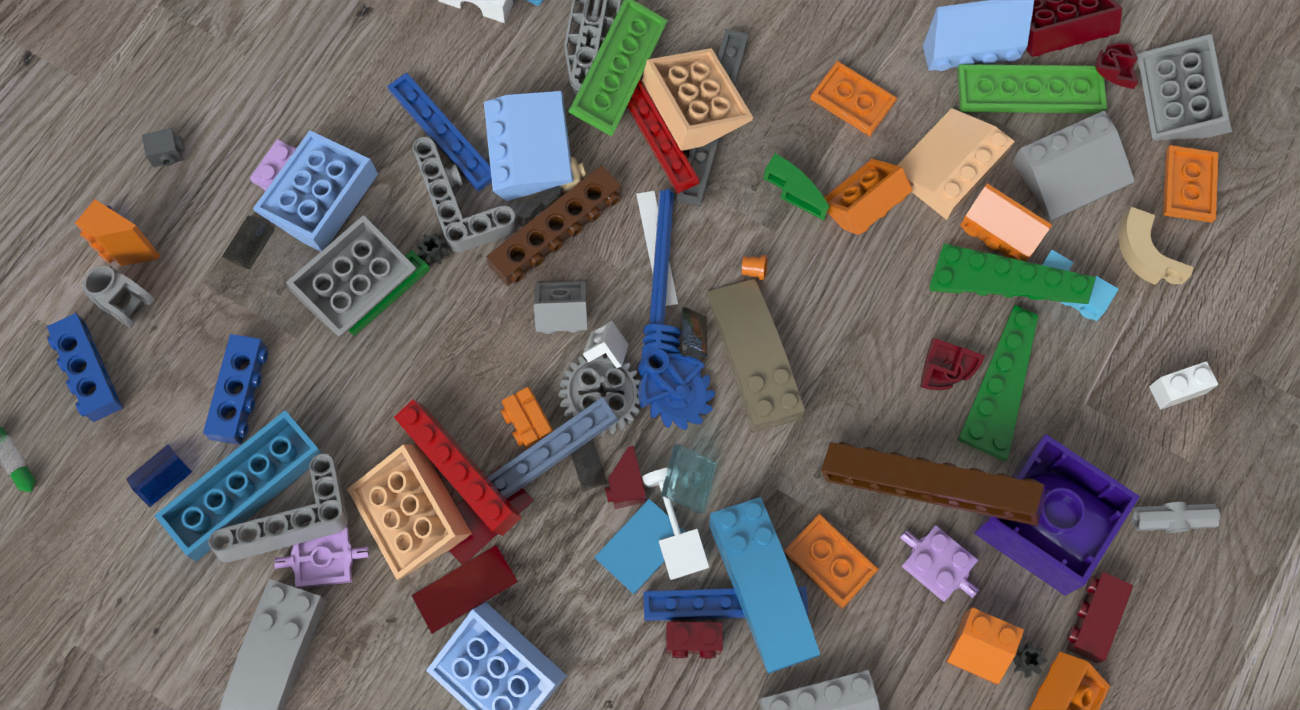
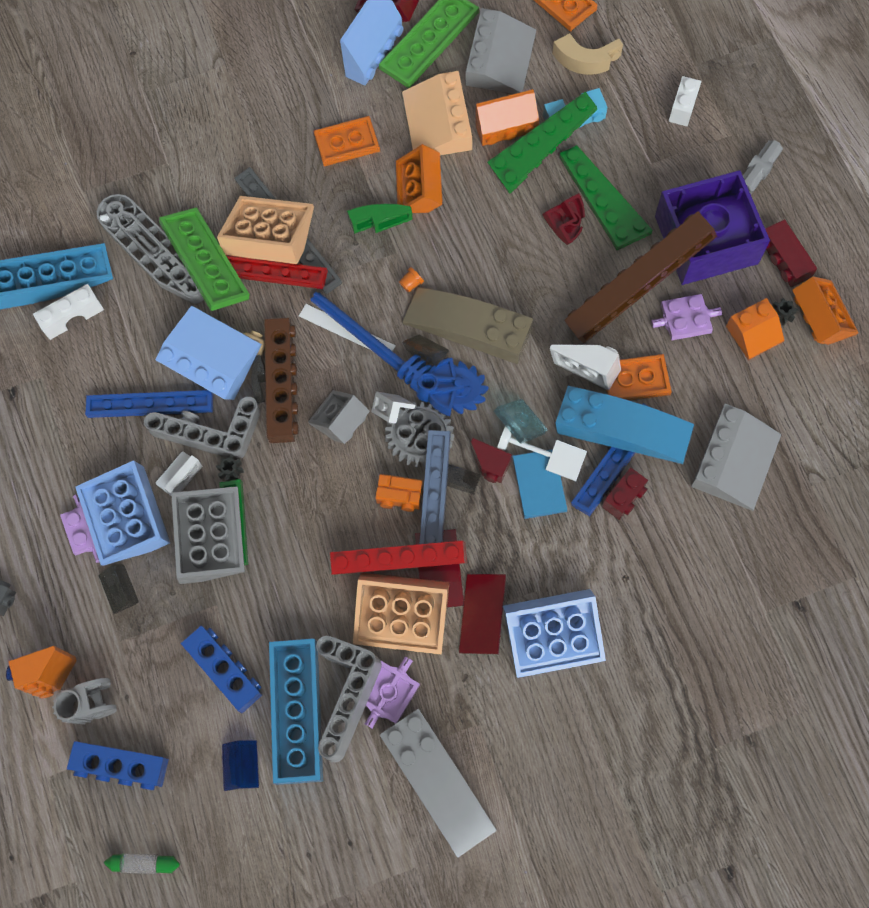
camera: 45 degrees left, 0 degrees up
none -> white panel [156,452,203,496]
none -> white slope [550,345,621,391]

